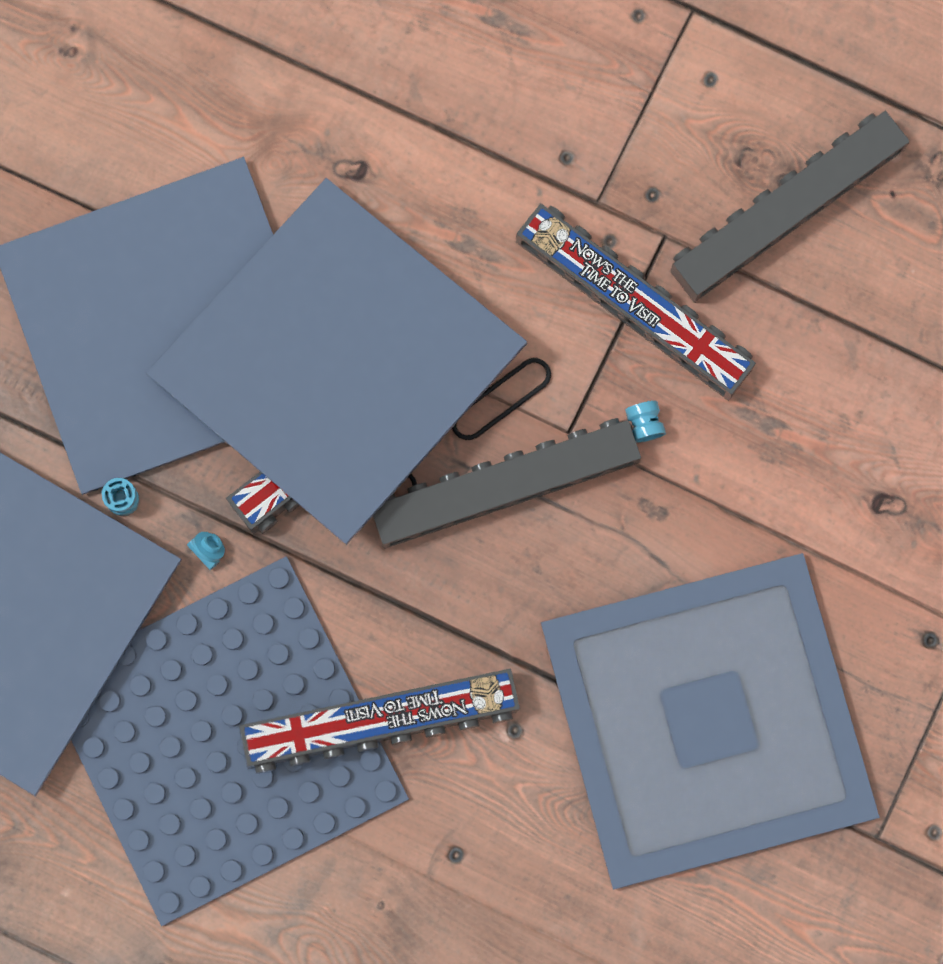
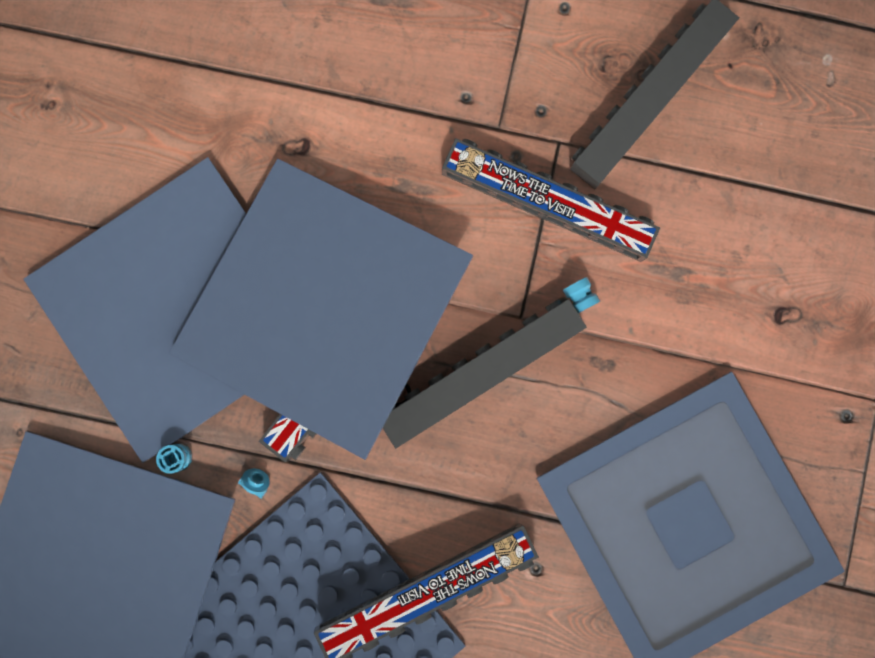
camera: 10 degrees left, 5 degrees up
black piece [452,358,551,440] -> none

